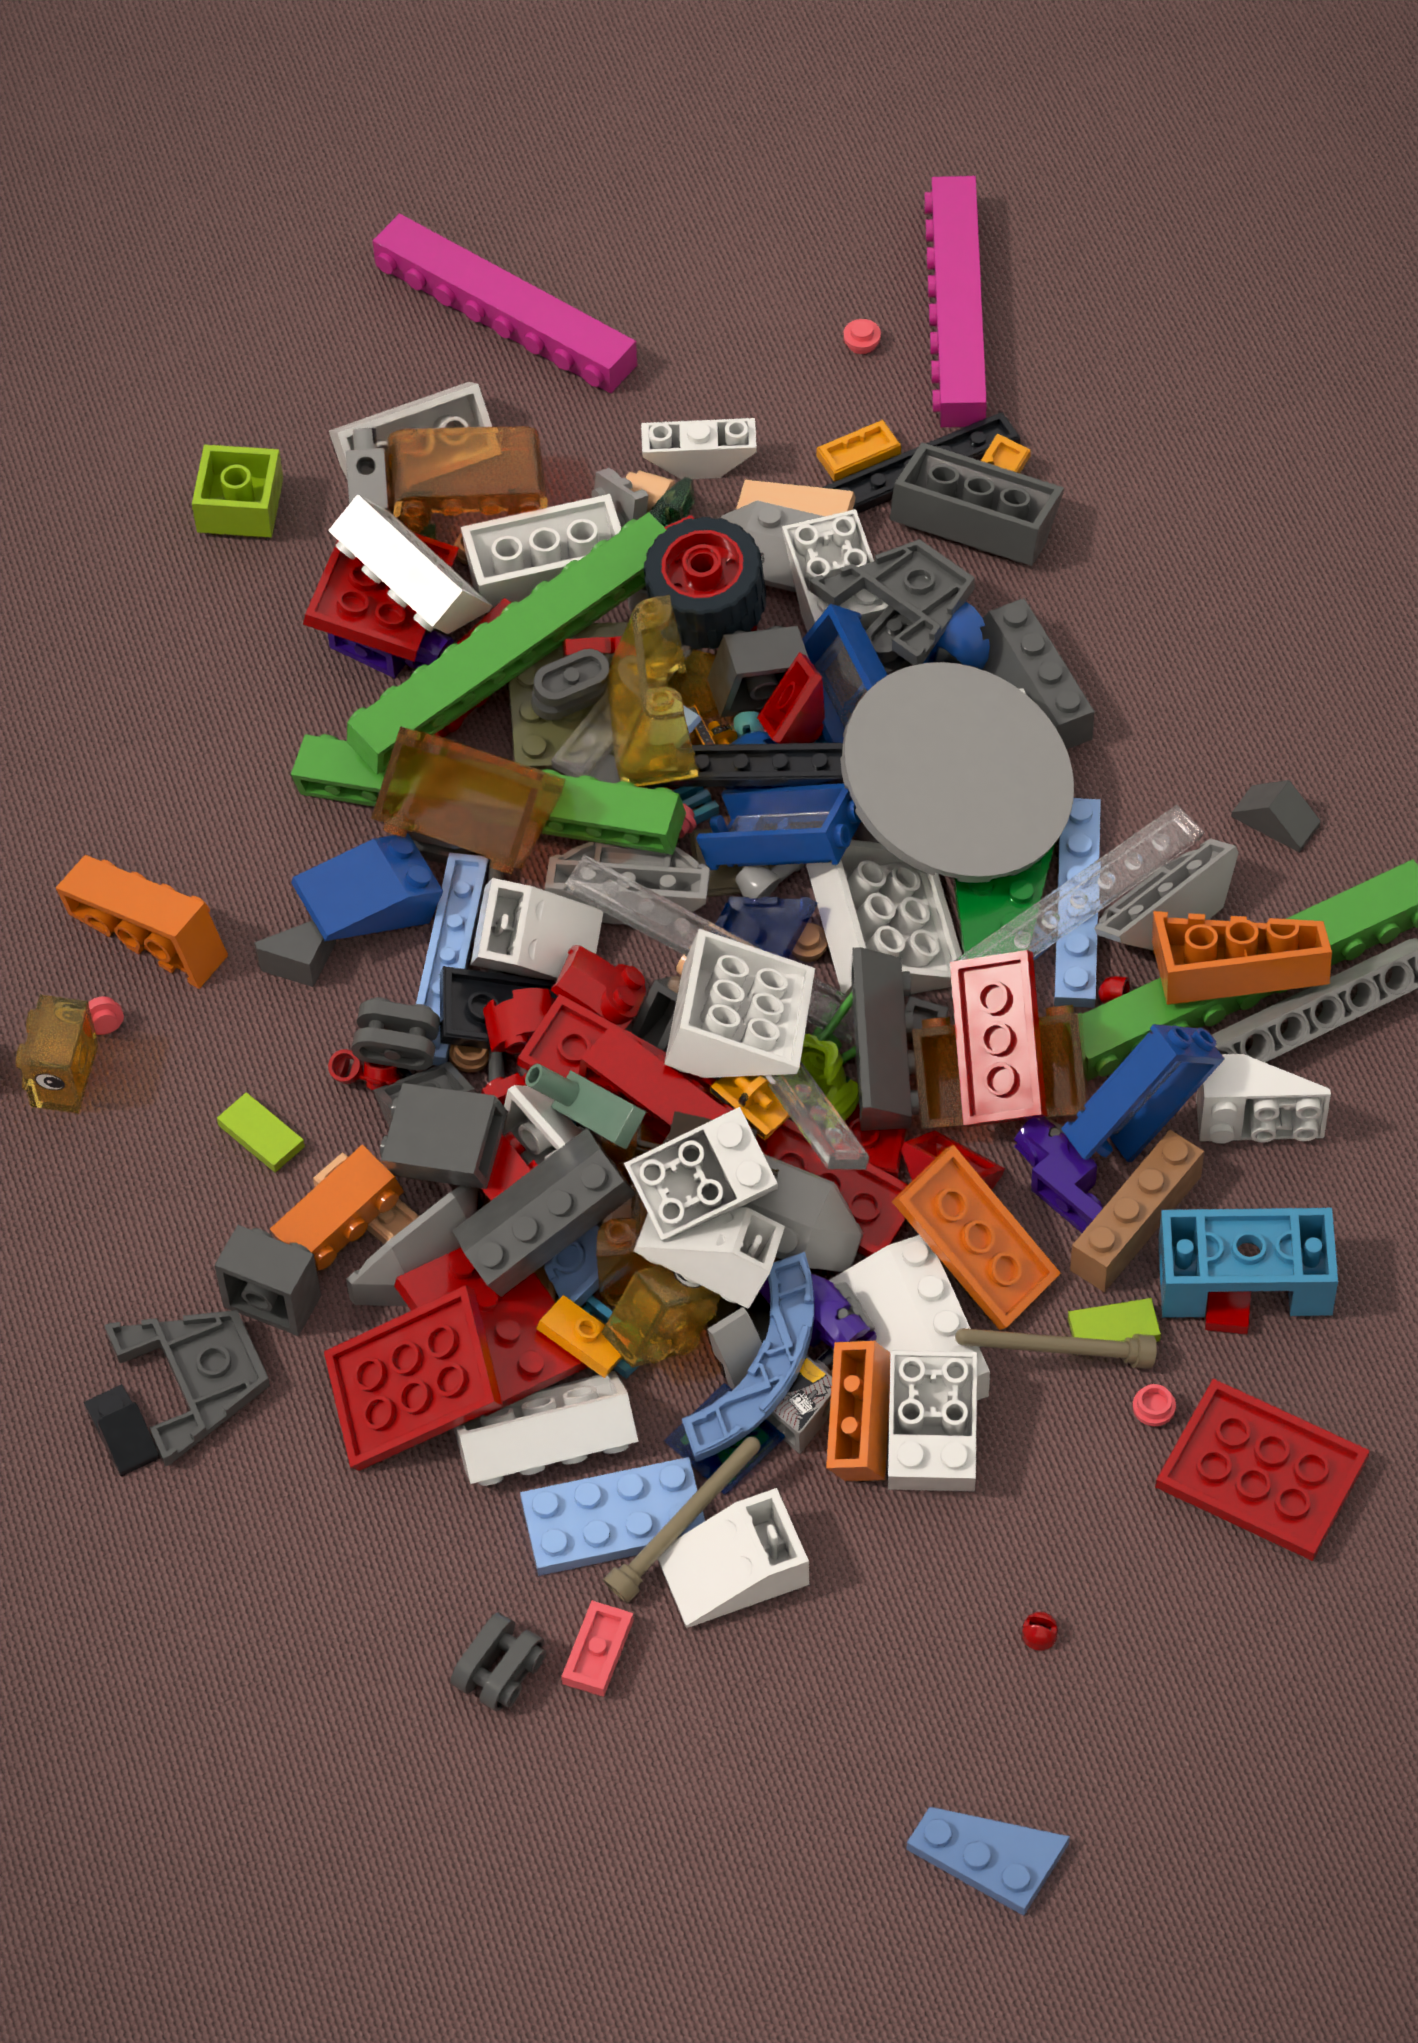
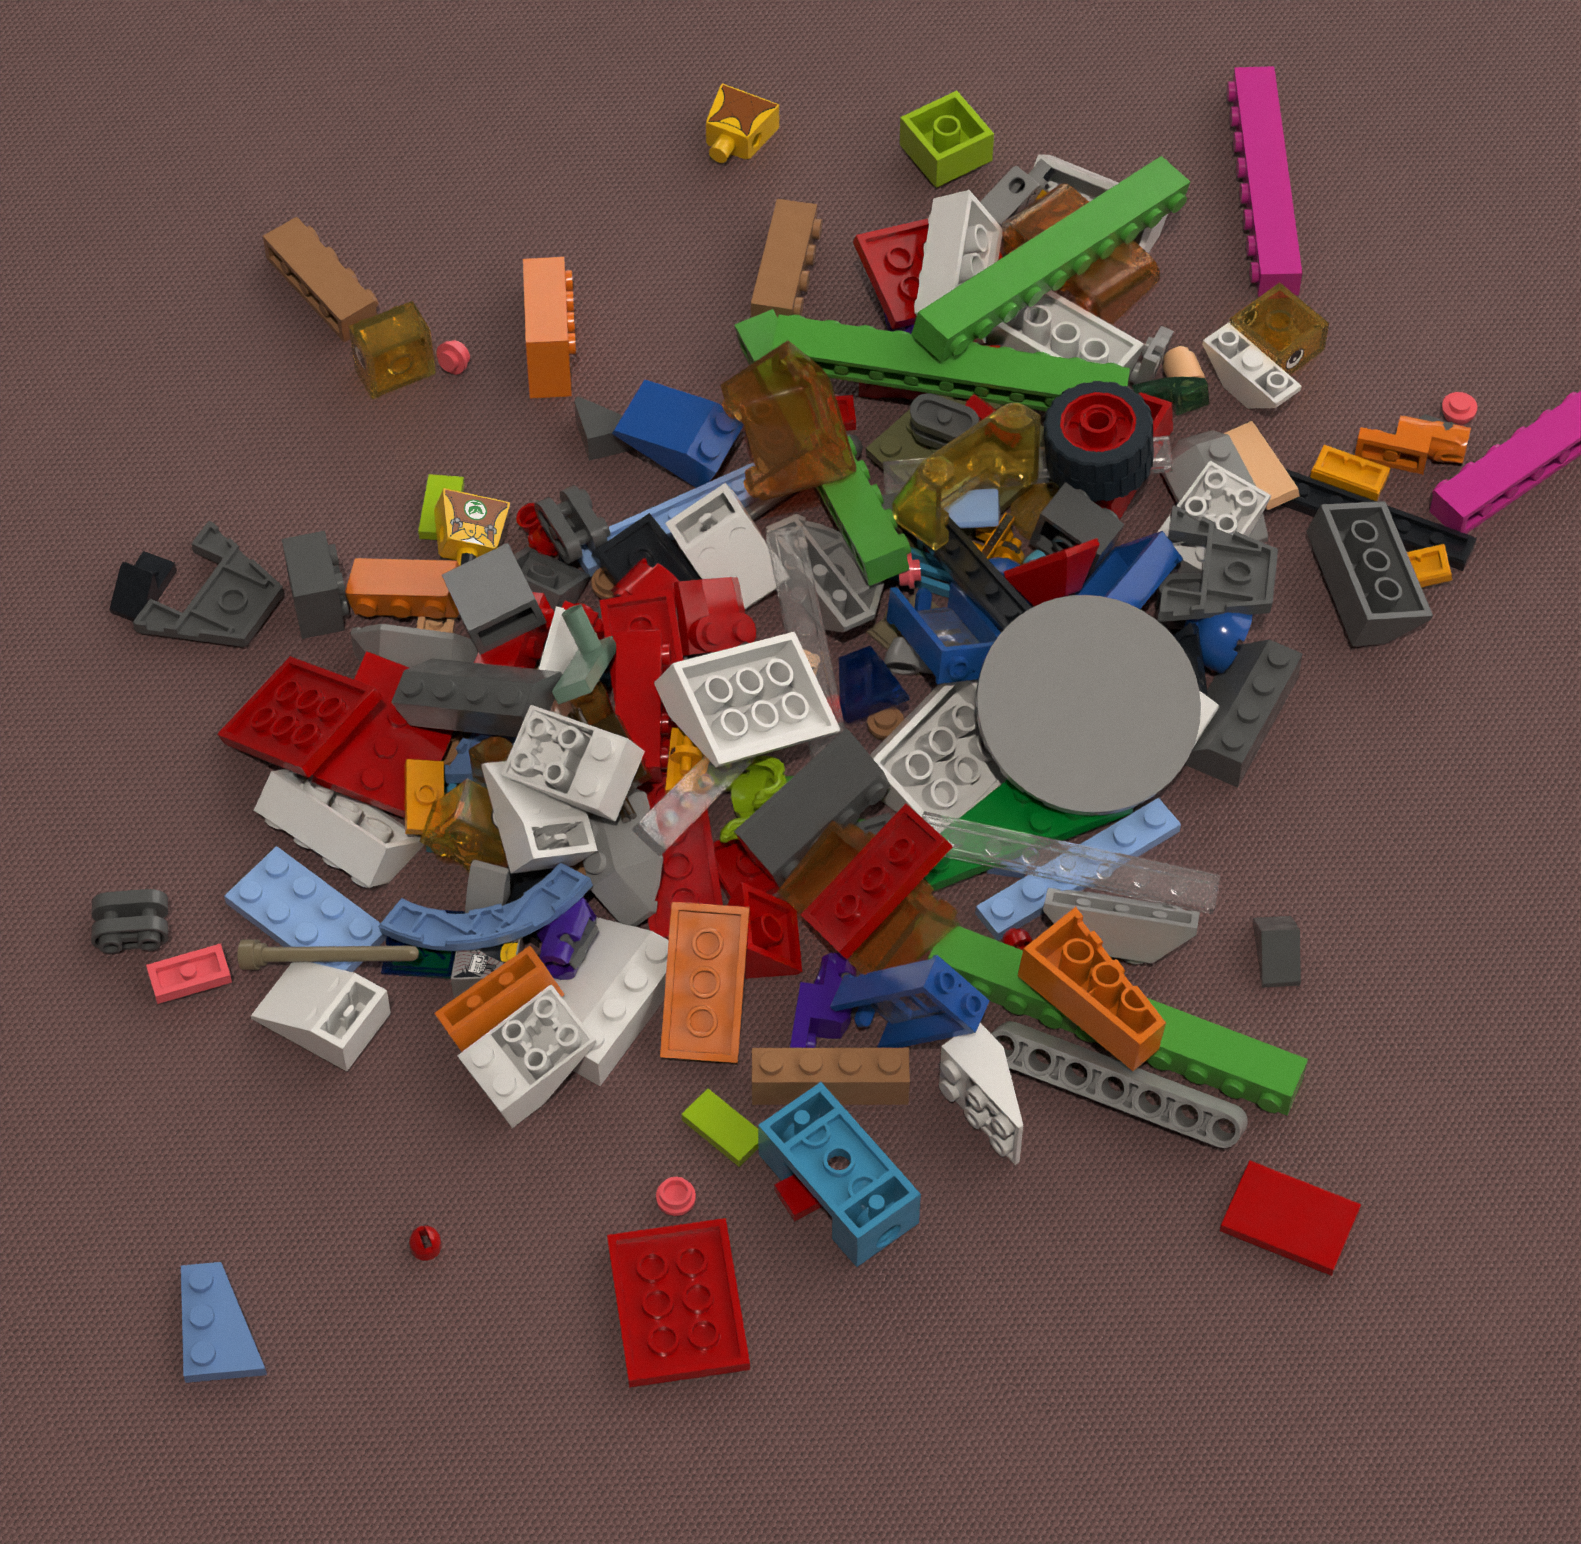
camera: 50 degrees right, 0 degrees up
dark tan piece [955,1328,1157,1369] -> none
none -> torso [434,488,510,566]
none -> yellow torso [706,83,779,163]
none -> medium nougat brick [751,199,823,318]
none -> bright green brick [911,156,1190,362]
none -> clear yellow brick [1229,282,1329,375]
none -> orange plate [1355,414,1471,475]

